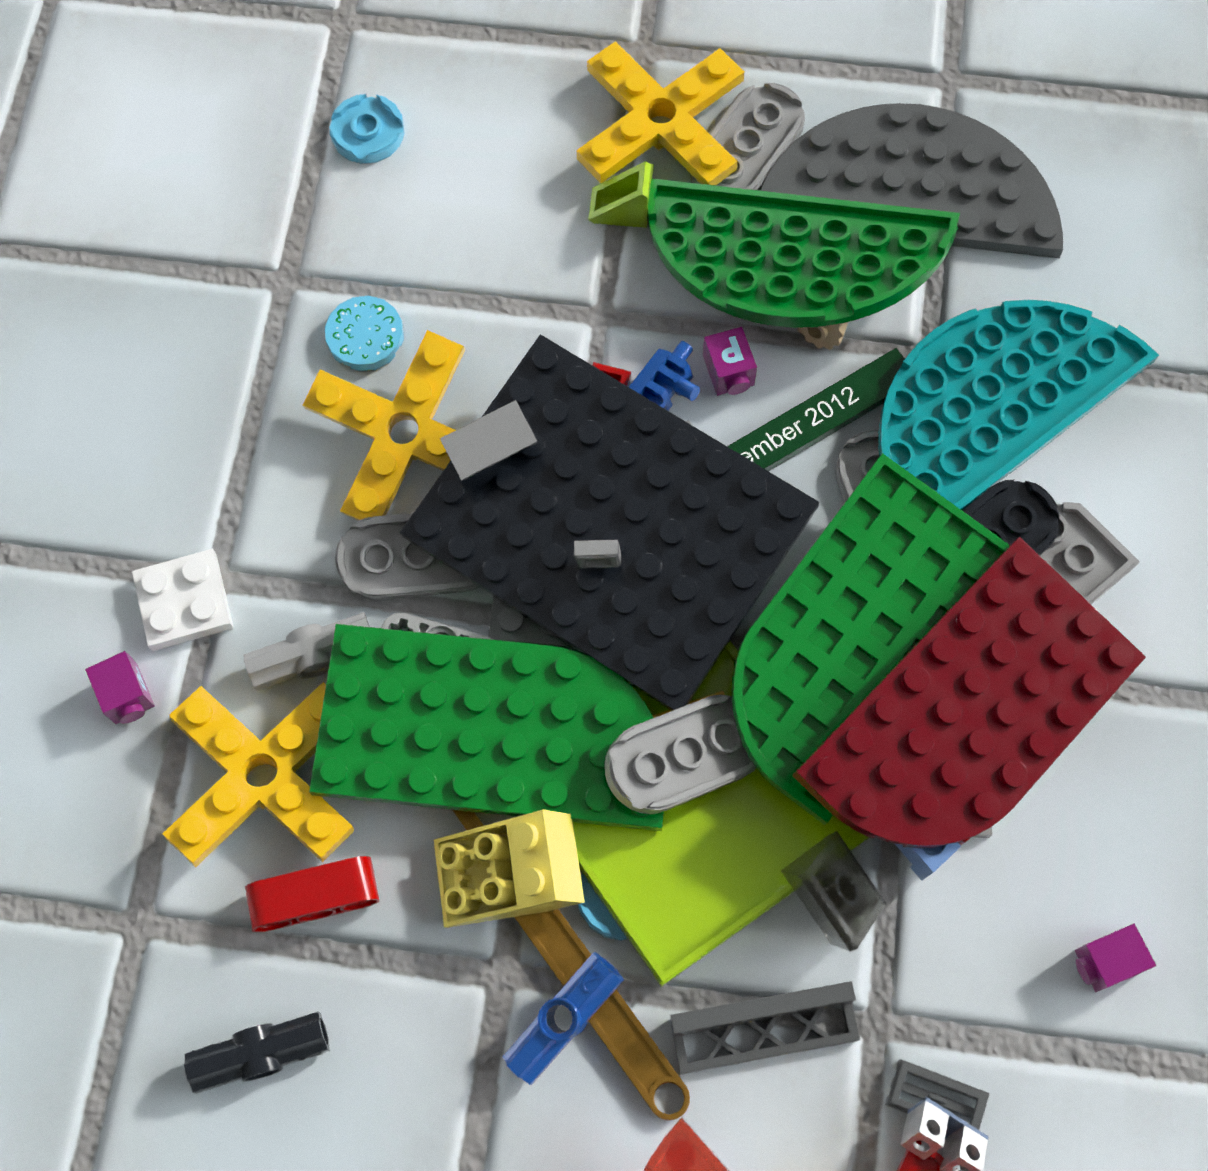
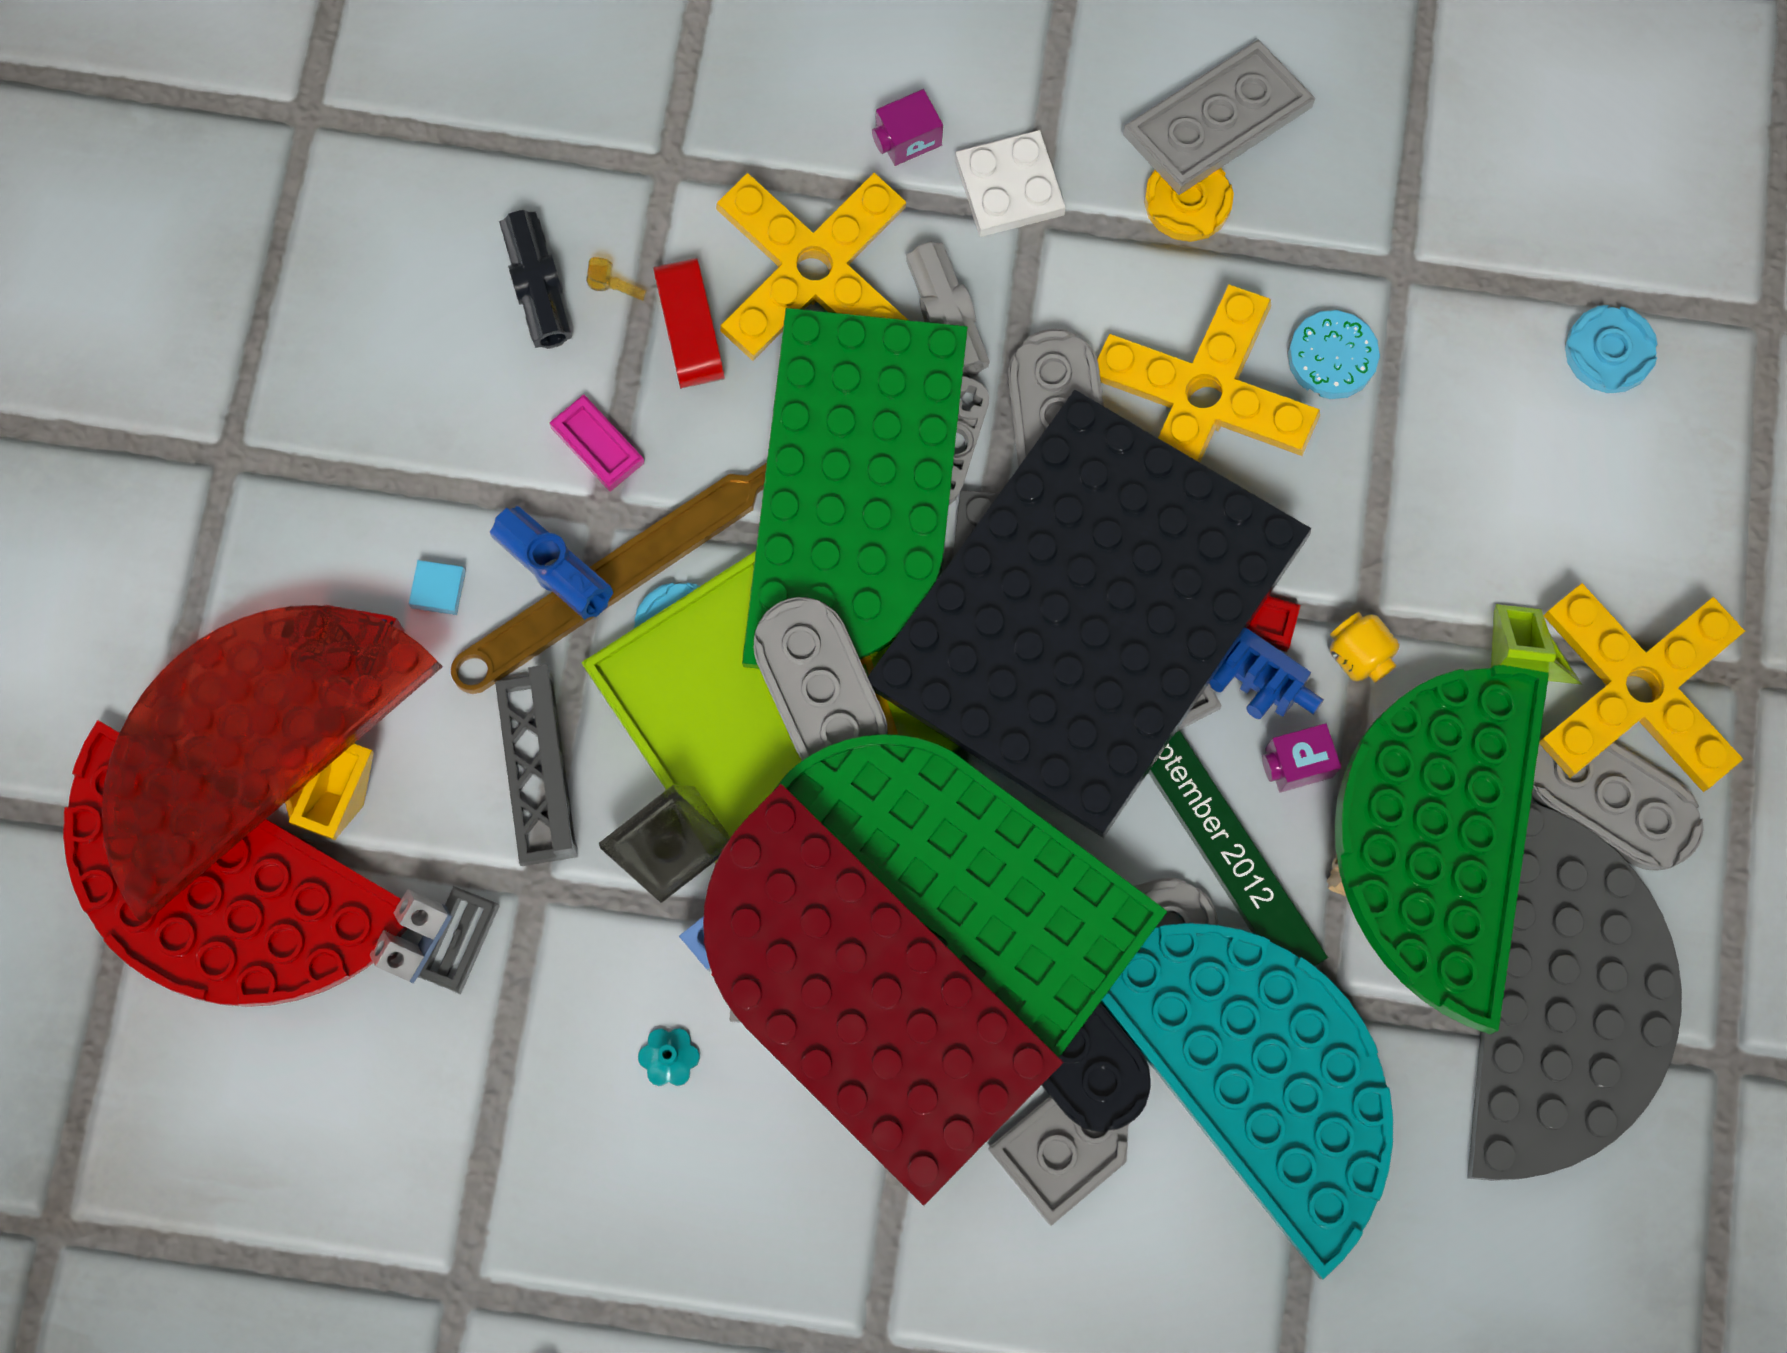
camera: 85 degrees right, 5 degrees up
light yellow slope [433,810,585,928] -> none
light grey hinge [440,400,537,481] -> none
light grey tile [574,540,621,568] -> none
magenta brick [1074,923,1157,993] -> none
none -> medium azure tile [409,560,466,615]
none -> dark pink tile [549,394,644,492]
none -> clear yellow hand [586,257,647,301]
none -> teal plant [638,1028,700,1086]
none -> light grey tile [1123,39,1315,195]
none -> yellow tile [1144,168,1234,242]
none -> yellow head [1329,612,1400,683]

